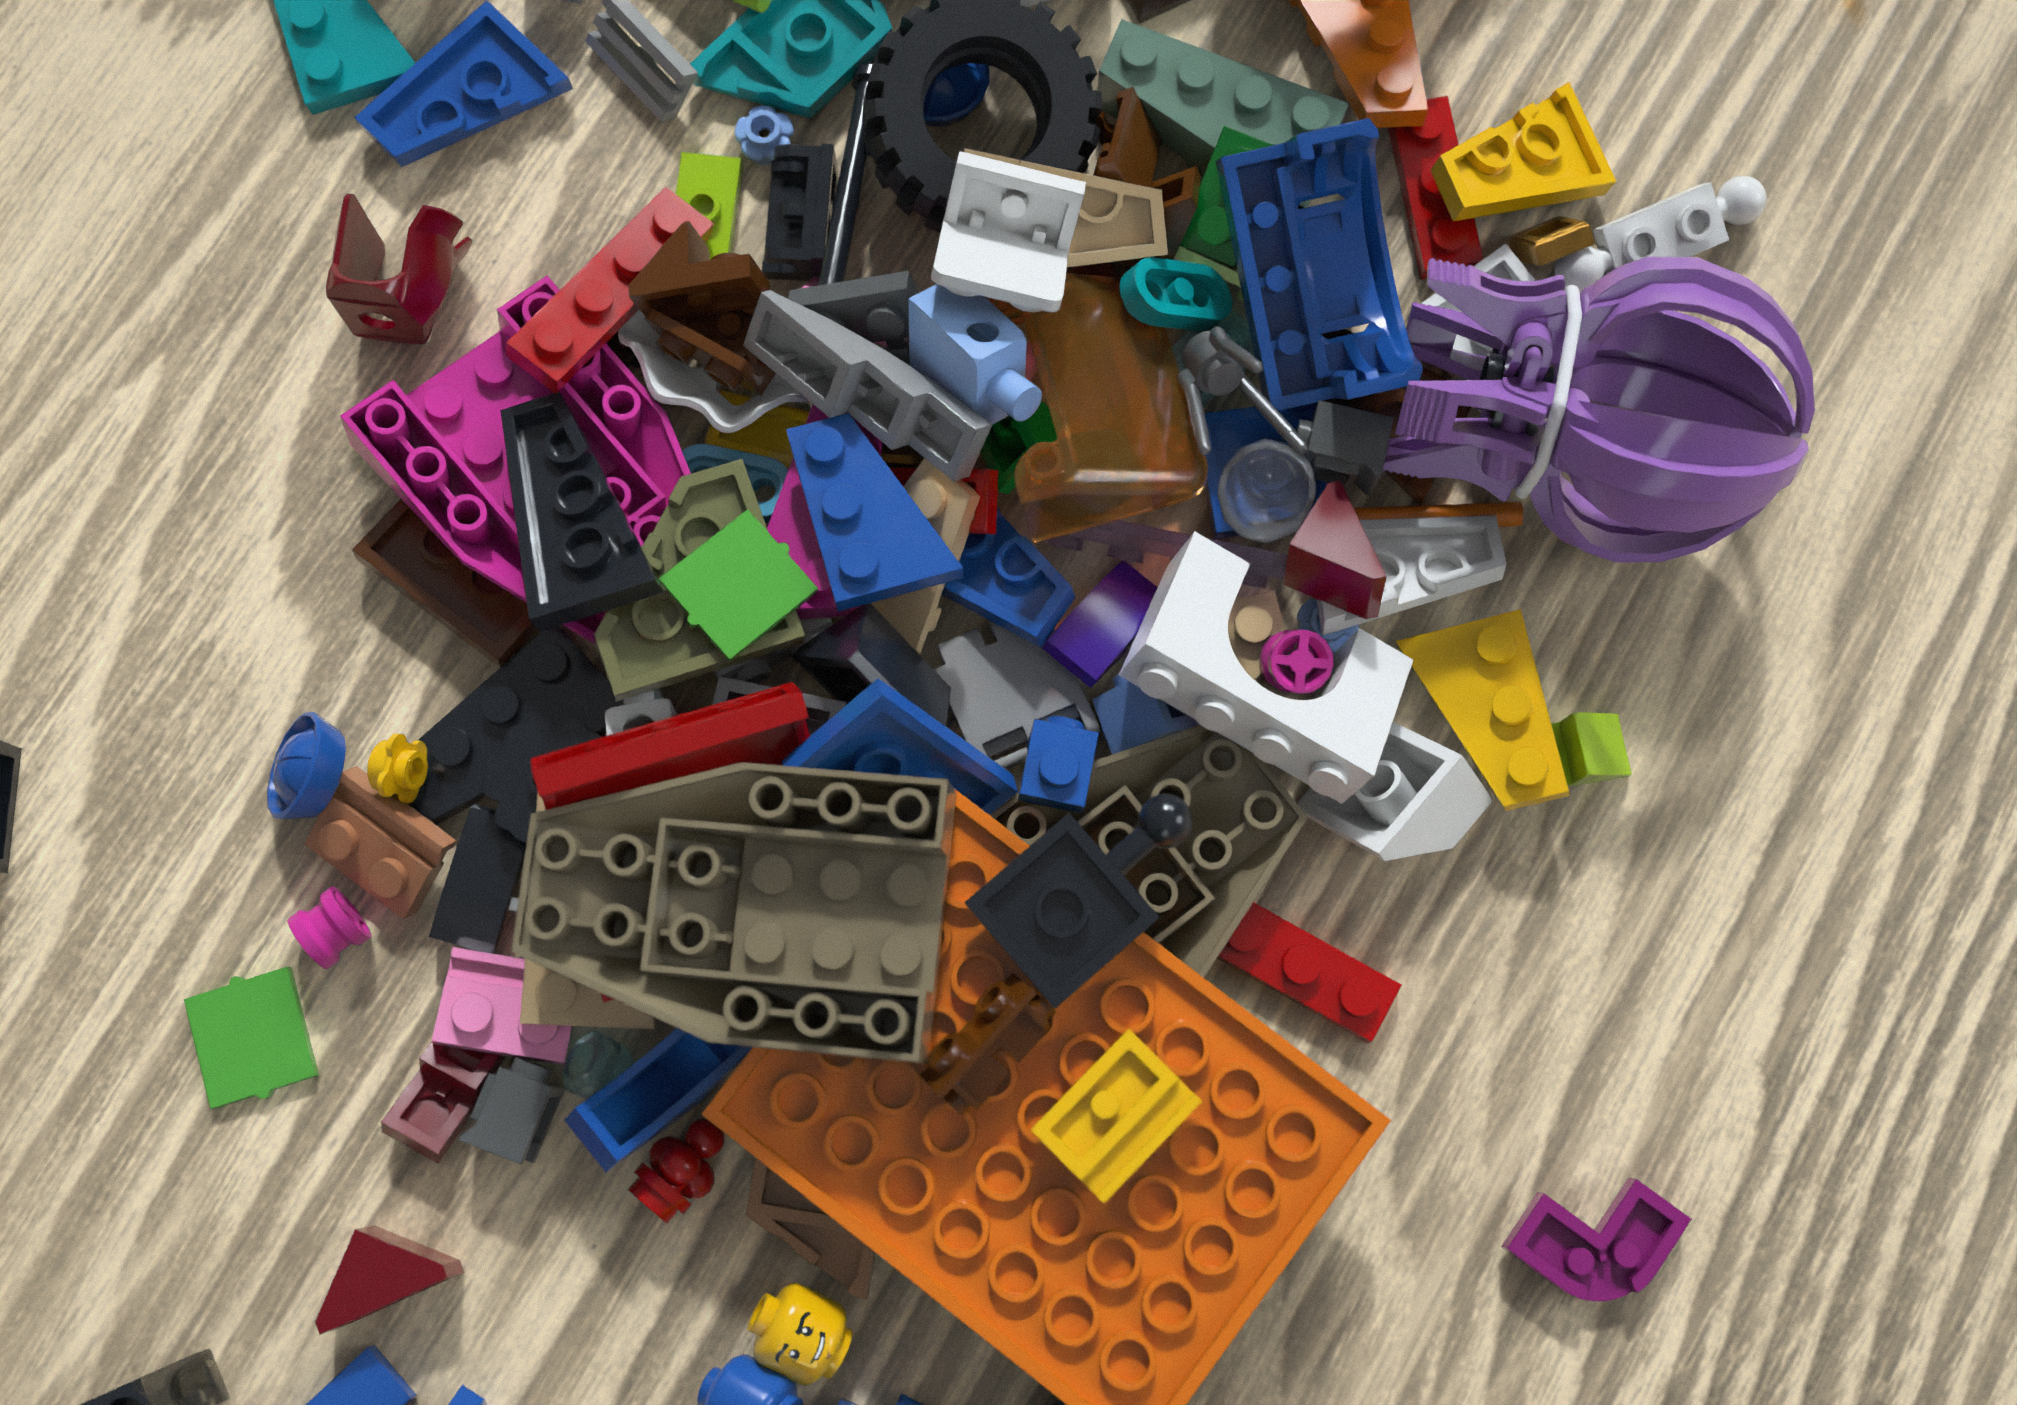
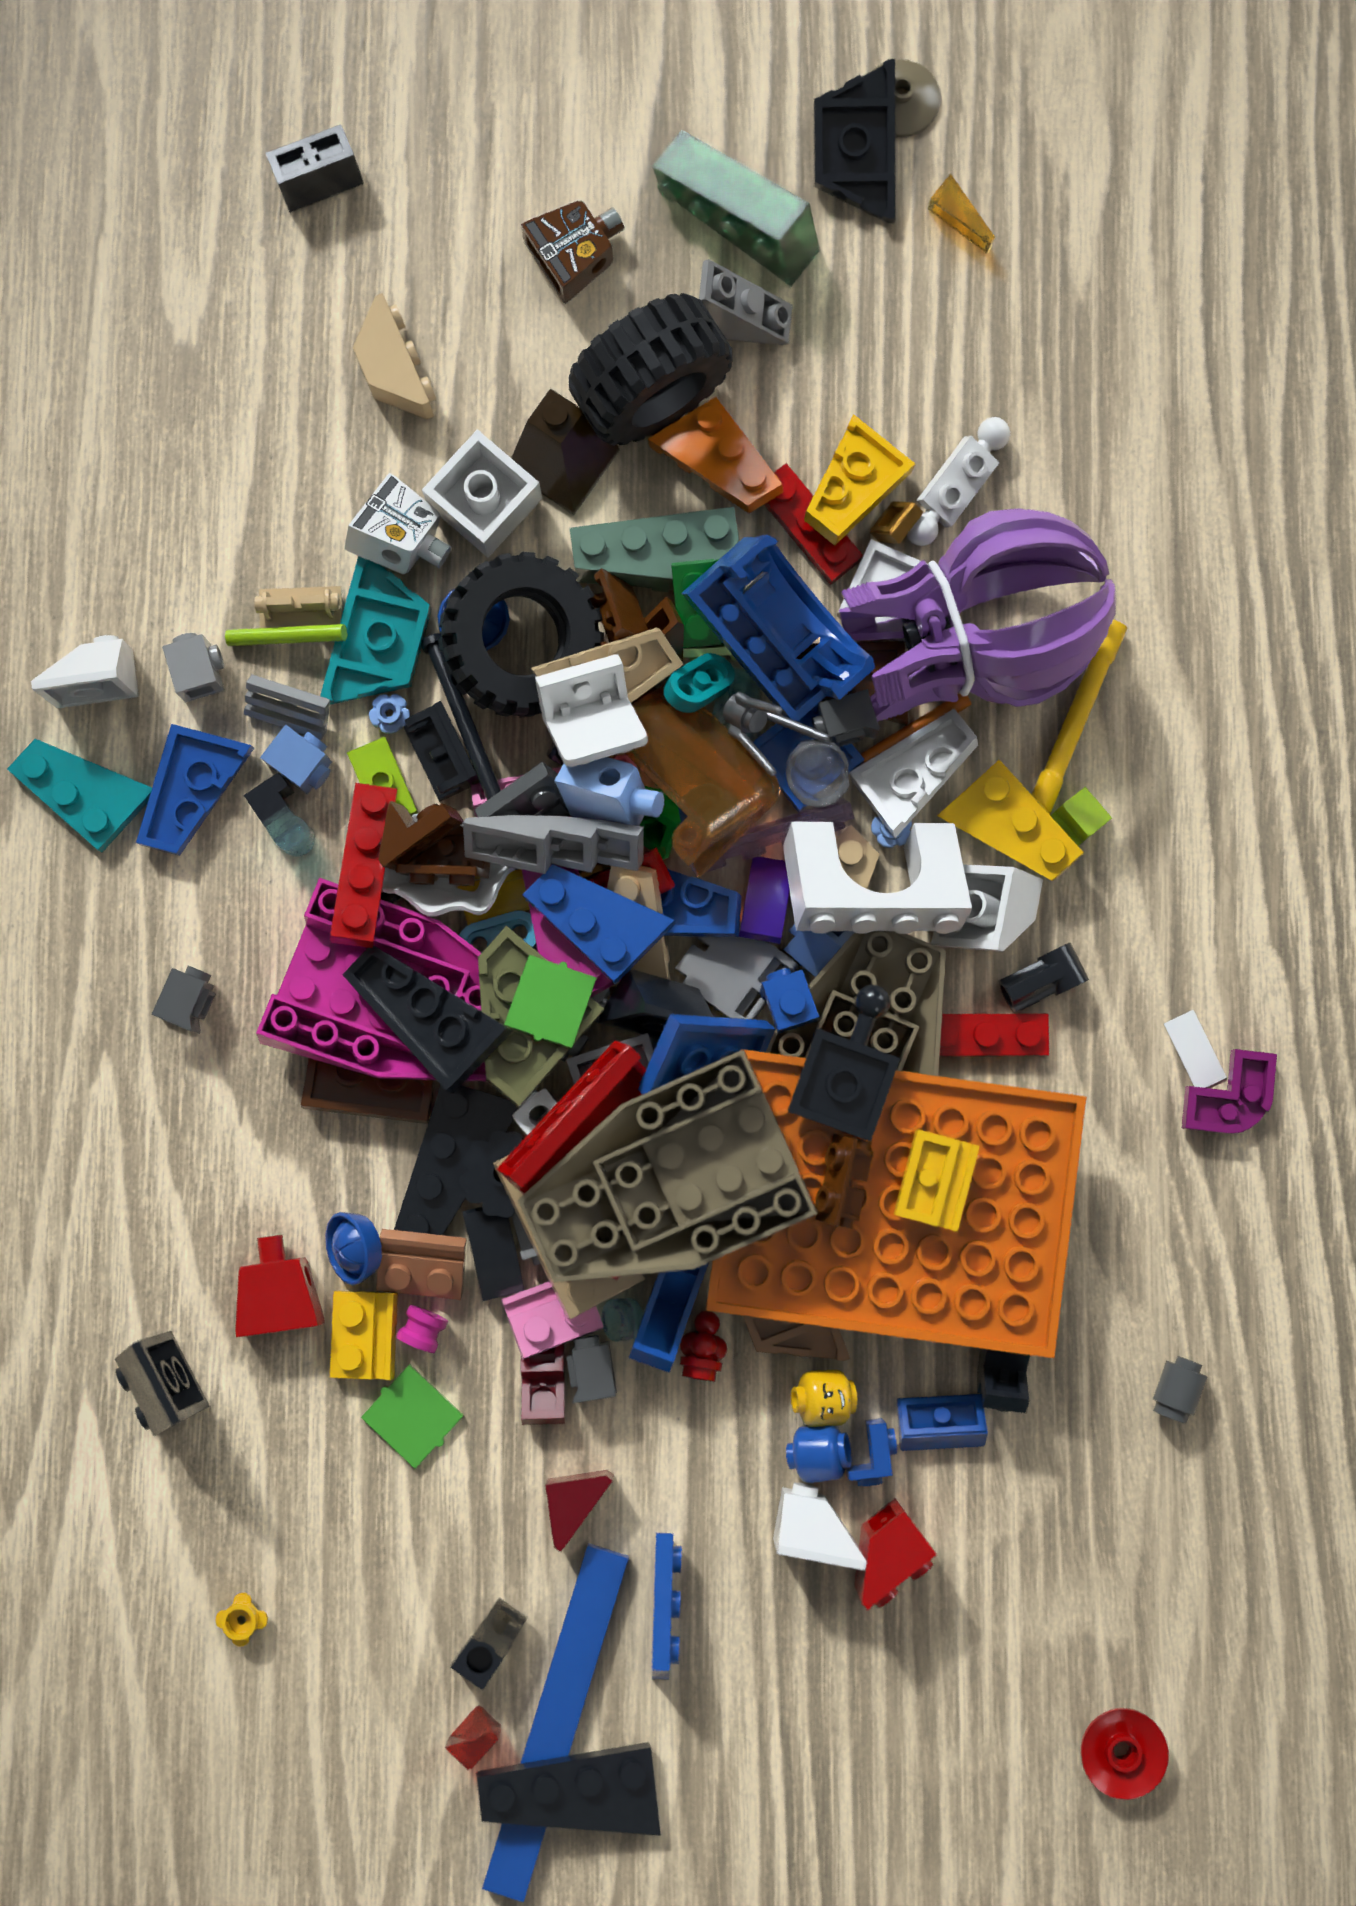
camera: 30 degrees left, 5 degrees up
dark red piece [326,193,472,344] -> none
yellow plate [367,733,428,804] -> none
dark pink wheel [1259,629,1333,694] -> none
dark red slope [1283,481,1387,619] -> none
none -> dark grey window [151,965,216,1034]
none -> red torso [235,1234,325,1338]
none -> leg [244,772,315,856]
none -> medium blue brick [260,724,332,794]
none -> yellow plate [330,1290,398,1380]
none -> black piece [998,942,1089,1013]
none -> yellow piece [1032,620,1127,814]
none -> white sticker [1164,1010,1227,1088]

